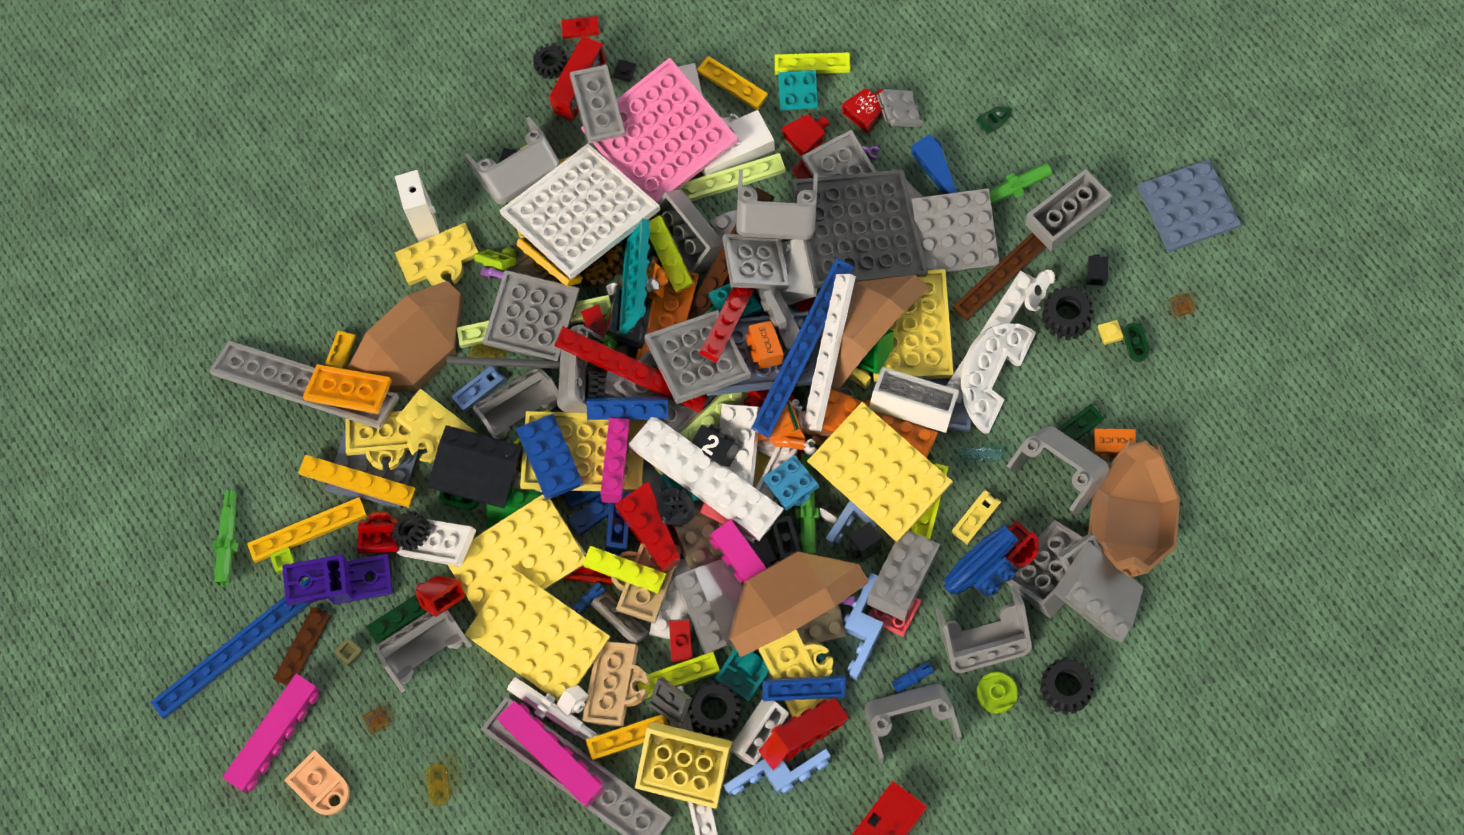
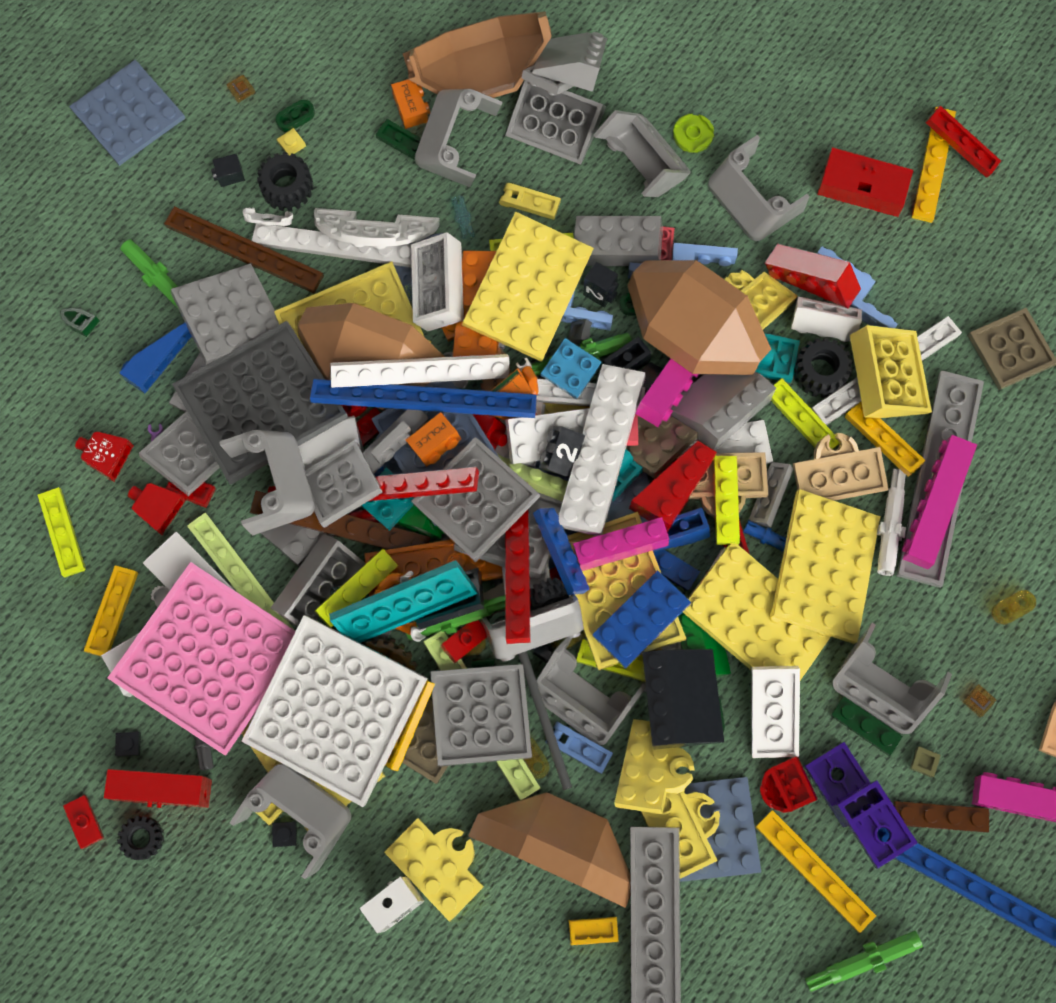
camera: 120 degrees left, 5 degrees up
lime plate [270,547,295,574] -> none
yellow plate [298,455,417,508] -> none
light orange plate [303,364,392,414] -> none
black tyre [392,511,431,551] -> none
red torso [415,576,465,617] -> none
lime plate [475,247,516,271] -> none
medium lavender arm [479,267,504,280] -> none
white plate [557,685,589,716] -> none
light grey plate [570,65,625,144] -> none
dark grey plate [648,678,692,726] -> none
black plate [657,488,695,527] -> none
red plate [669,619,693,662] -> none
blue tile [762,675,846,701] -> none
teal plate [778,70,818,110] -> none
light grey plate [877,89,924,127] -> none
blue pin [891,661,934,693] -> none
blue plate [944,525,1019,597] -> none
red slope [1005,520,1039,569] -> none
light grey brick [1025,169,1112,251] -> none
black tyre [1040,657,1095,714] -> none

